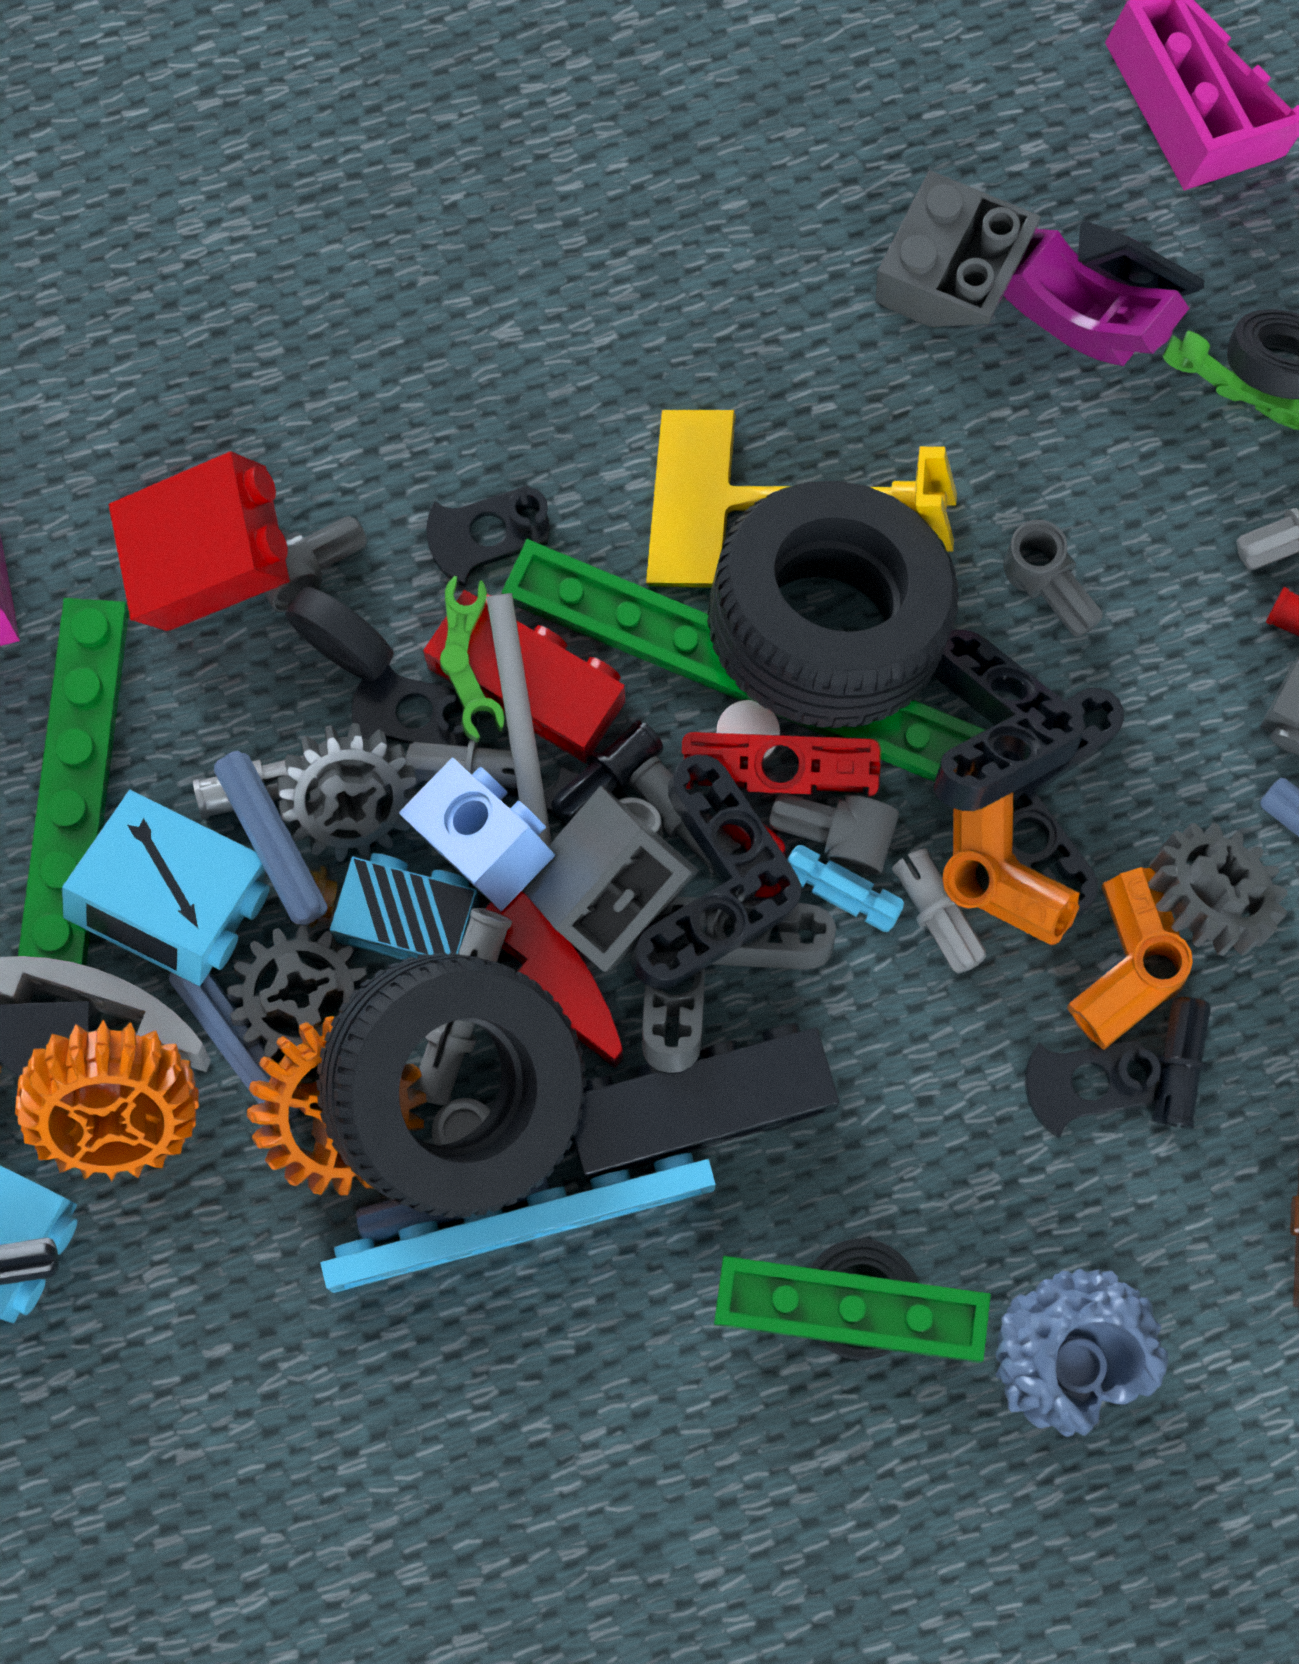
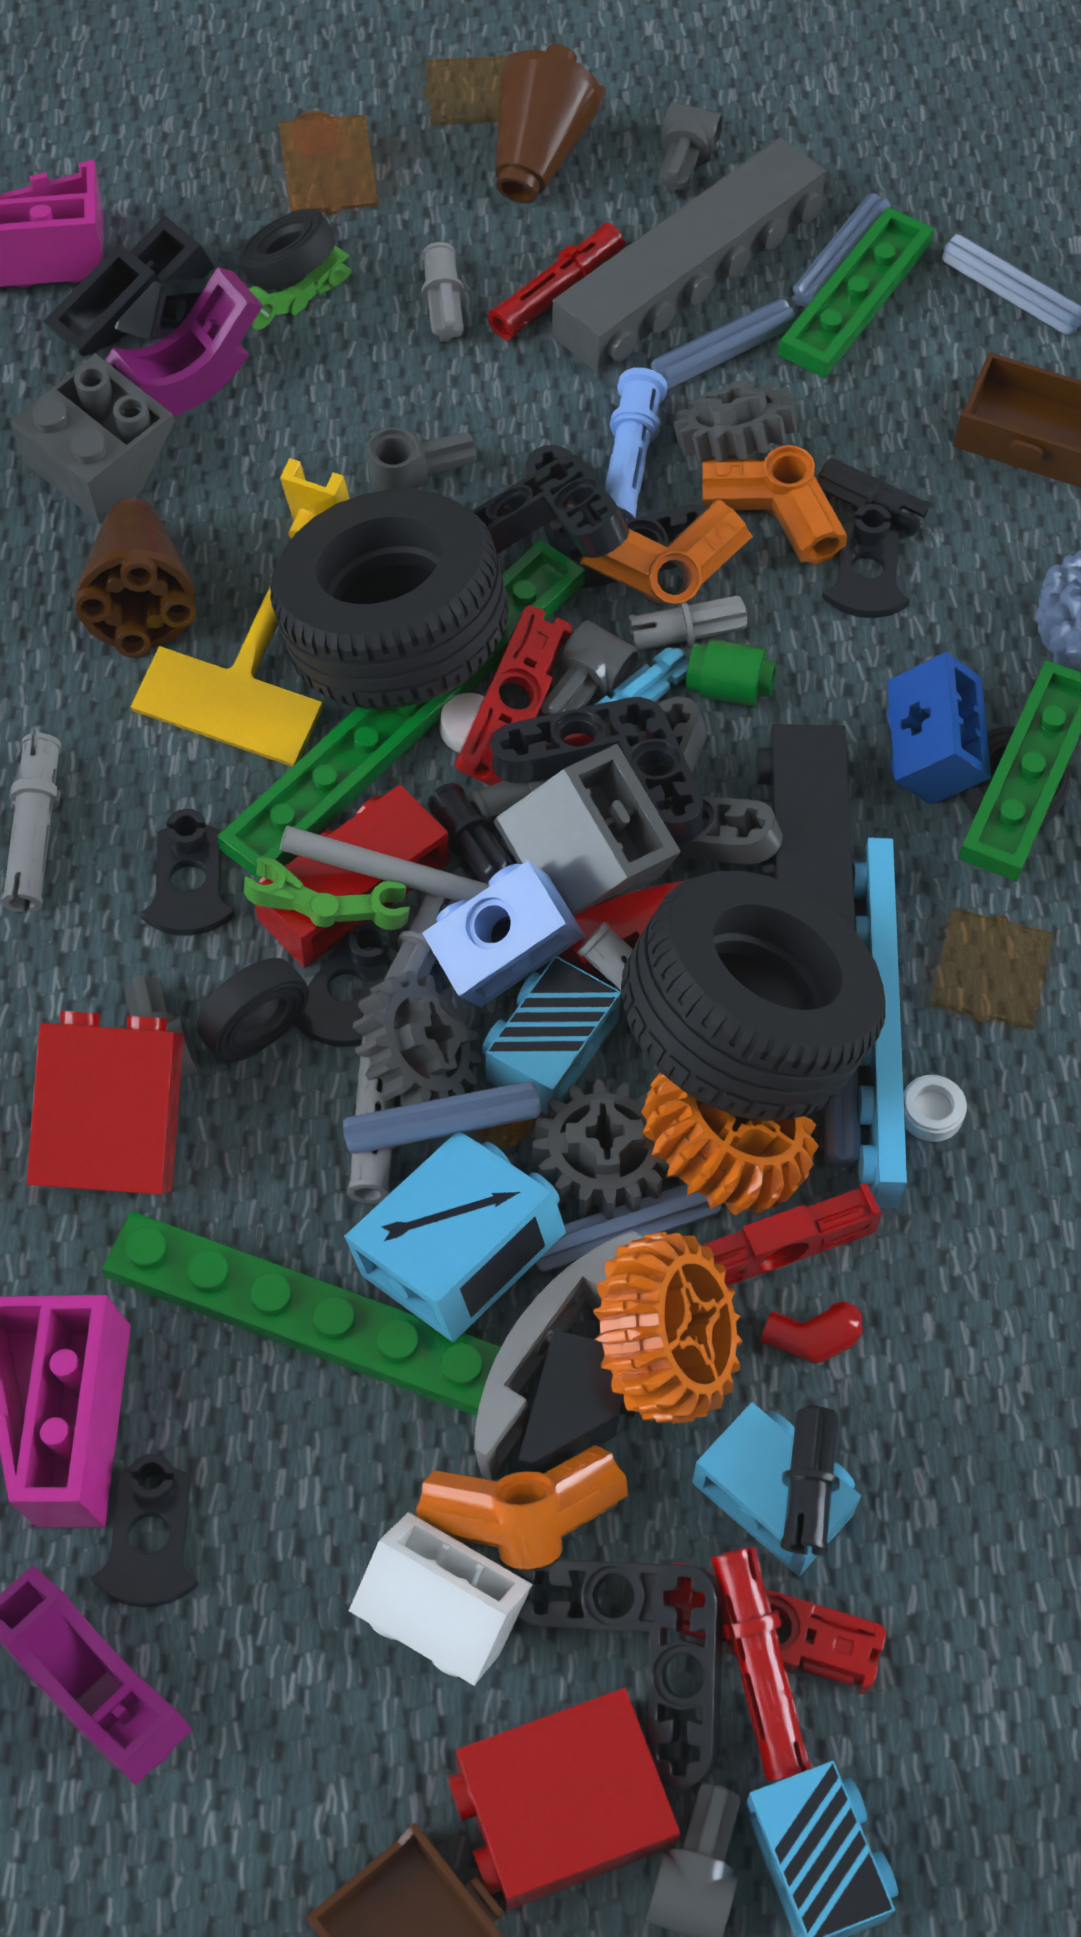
camera: 75 degrees left, 15 degrees down
none -> light grey pin [1,733,62,912]
none -> black slope [43,215,215,357]
none -> reddish brown cone [75,498,196,658]
none -> light blue pin [605,368,668,520]
none -> green brick [686,639,777,707]
none -> red piece [700,1183,882,1286]
none -> red arm [760,1301,863,1364]
none -> blue brick [887,652,991,804]
none -> white tile [903,1075,967,1142]
none -> clear orange piece [929,908,1053,1030]

